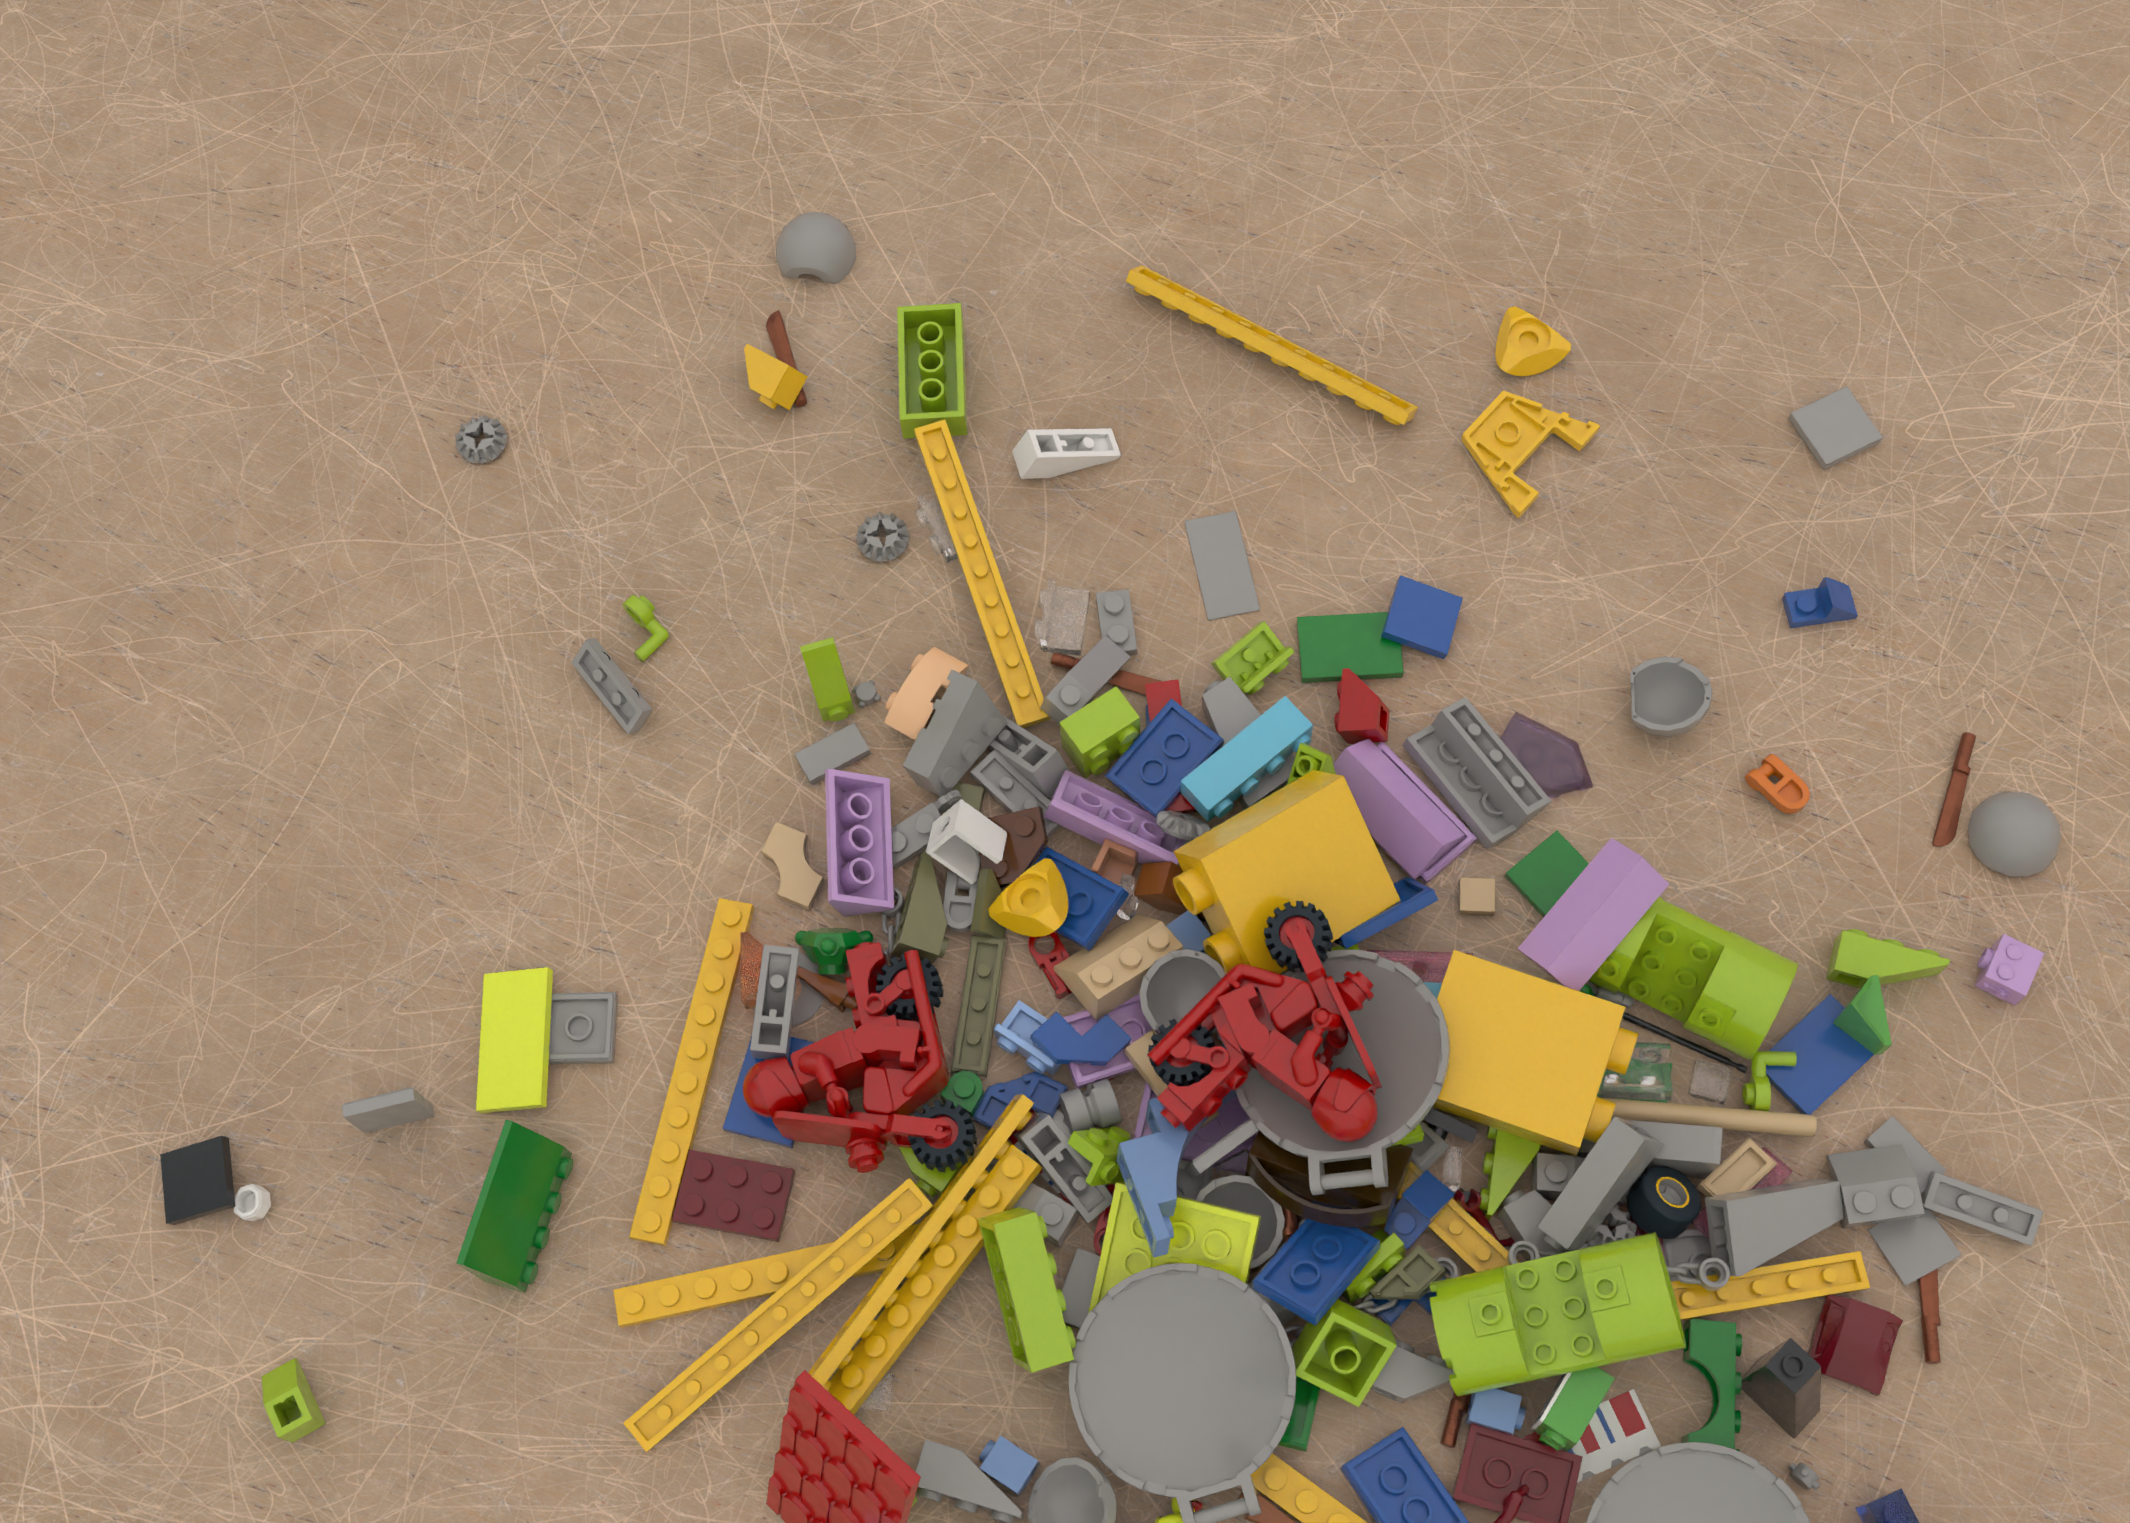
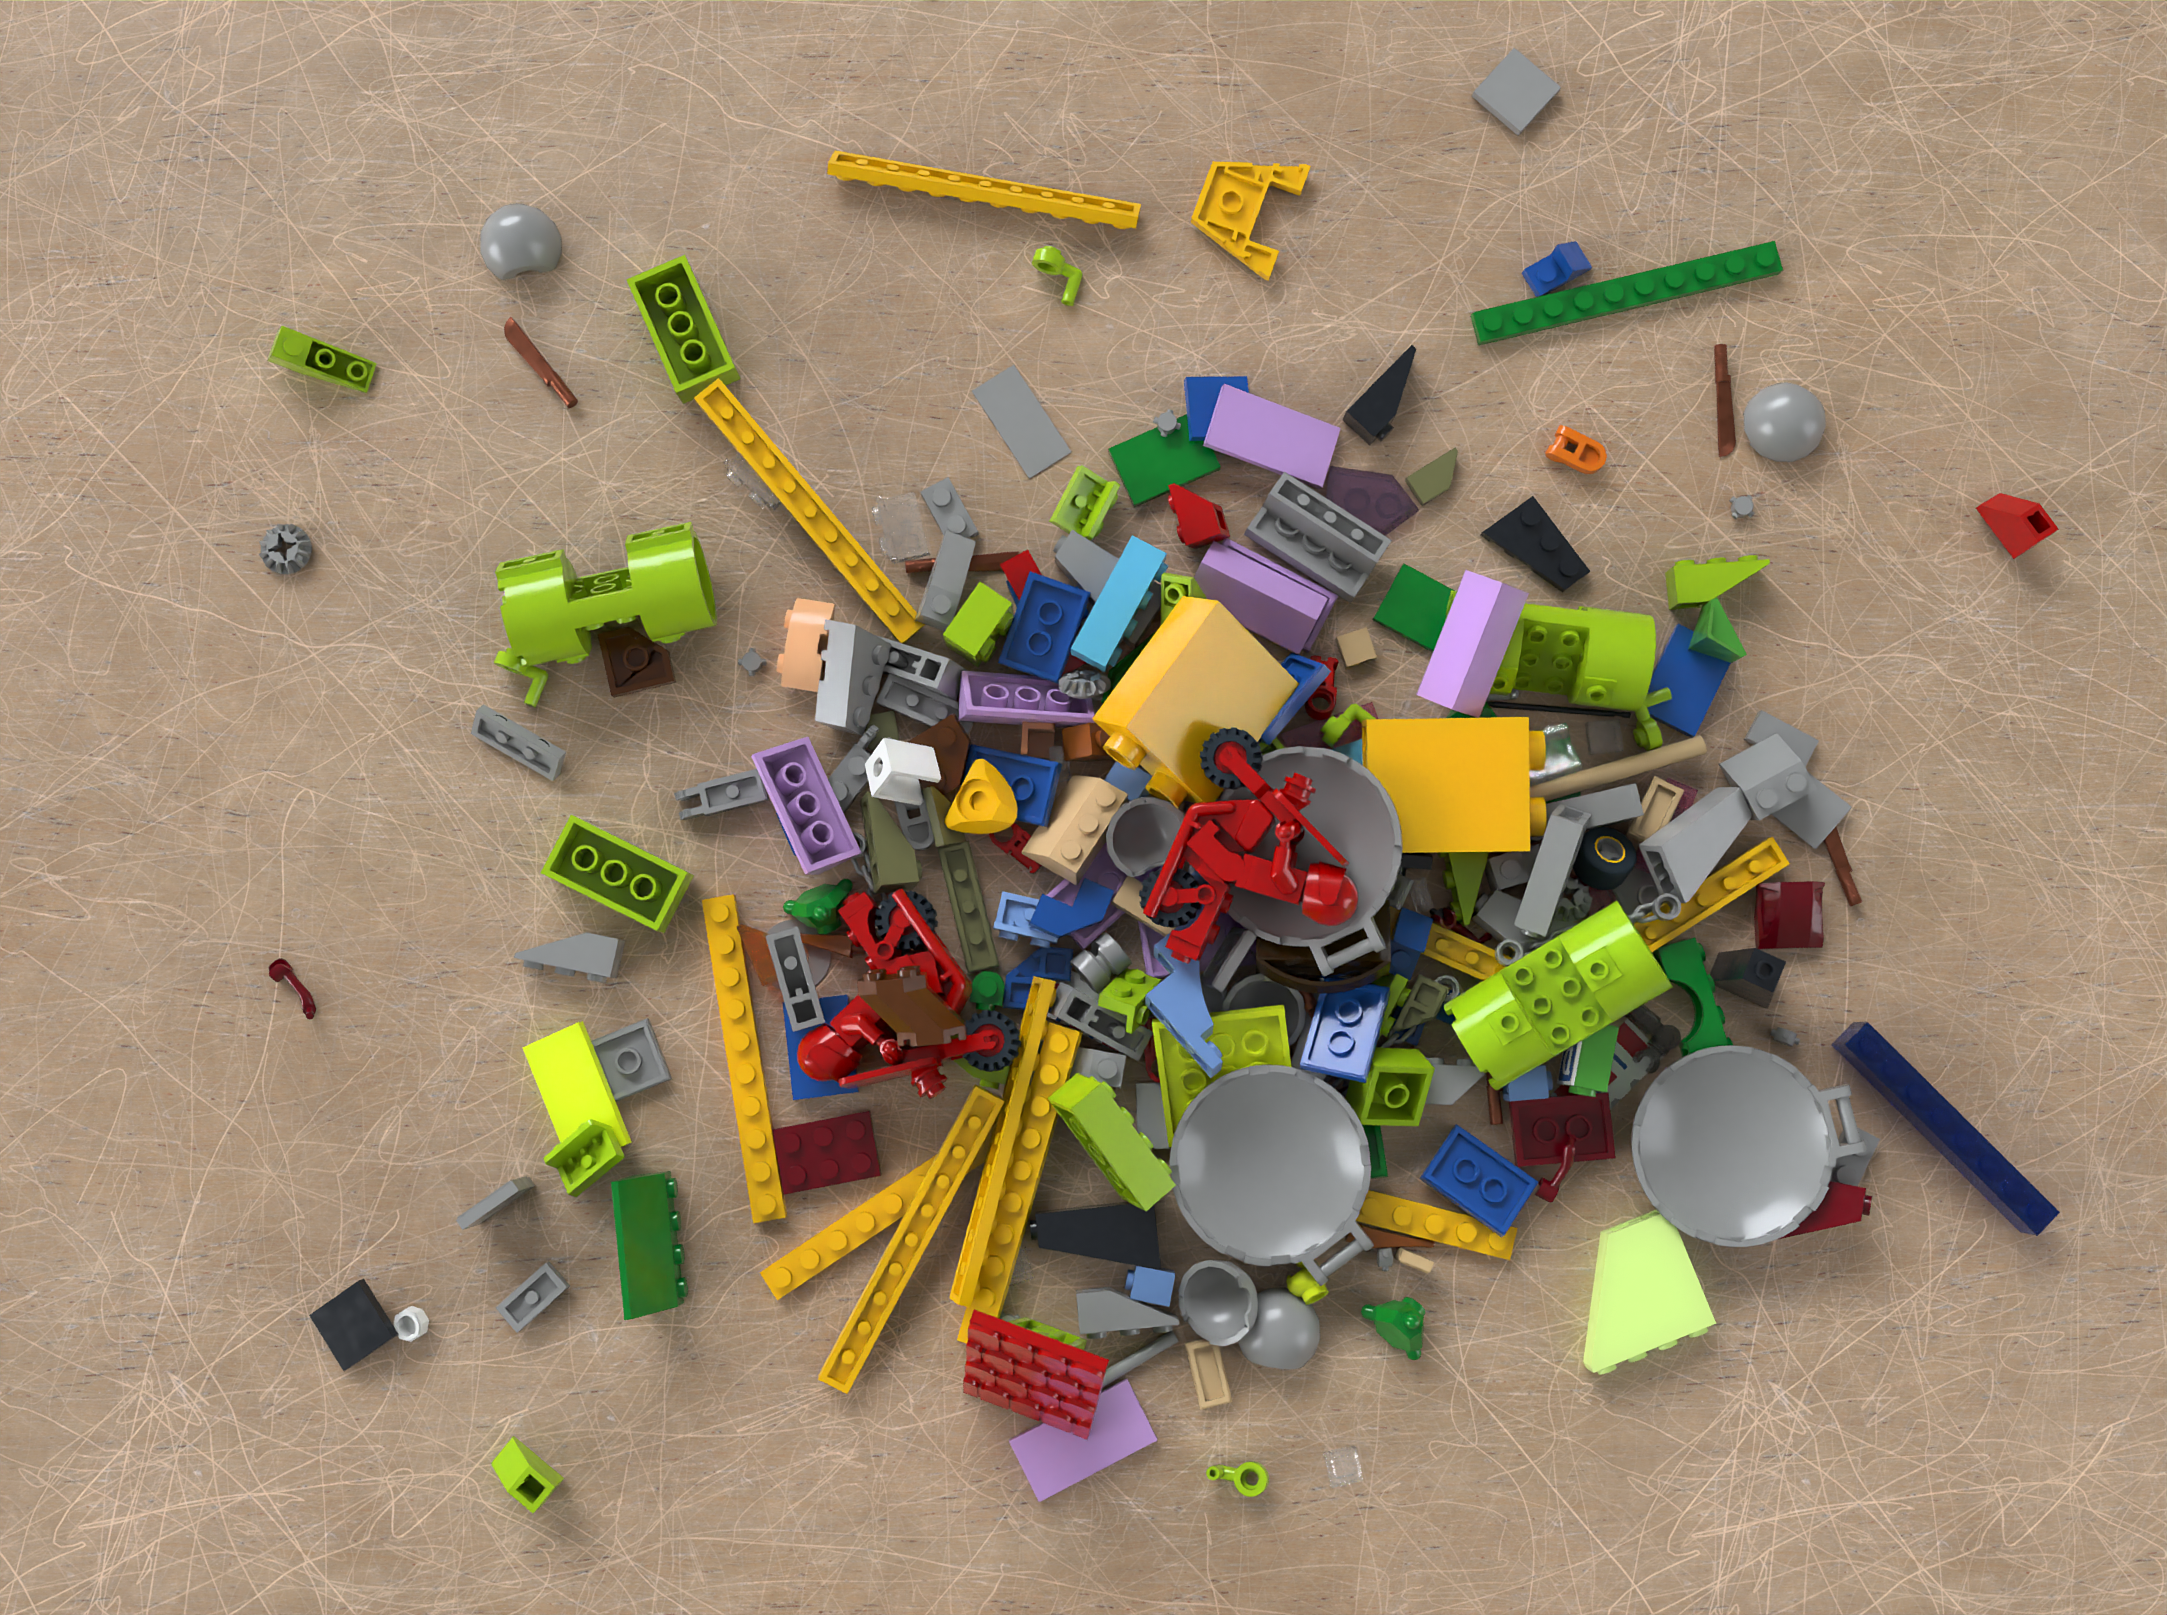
camera: 30 degrees left, 15 degrees up
yellow slope [744,344,808,411] -> none
tan tile [761,822,824,910] -> none
light grey tile [795,723,871,785] -> none
lime slope [800,637,855,722] -> none
light grey gear [856,511,909,562] -> none
white slope [1012,428,1121,479] -> none
yellow hat [1495,306,1571,376] -> none
light grey cylinder [1630,656,1712,737] -> none
light grey plate [1922,1171,2043,1246] -> none
lavender head [1975,934,2045,1005] -> none
none -> lime slope [267,326,377,393]
none -> dark red piece [269,958,316,1020]
none -> lime cylinder [495,522,717,667]
none -> light grey plate [496,1261,570,1333]
none -> light grey slope [514,933,626,983]
none -> lime brick [541,815,694,933]
none -> lime bracket [543,1119,625,1197]
none -> reddish brown plate [597,627,676,698]
none -> light grey hinge [674,769,769,820]
none -> reddish brown brick [857,965,967,1046]
none -> black slope [1030,1202,1161,1269]
none -> lime plate [1032,246,1083,306]
none -> light grey piece [1153,409,1181,437]
none -> lavender tile [1203,384,1341,489]
none -> red piece [1305,655,1339,720]
none -> lime plate [1320,704,1376,747]
none -> black slope [1343,345,1416,446]
none -> olive tile [1405,447,1458,506]
none -> green plate [1470,241,1783,346]
none -> black wing [1481,496,1591,592]
none -> clear smoke bar [1624,1004,1681,1074]
none -> light grey piece [1729,495,1755,519]

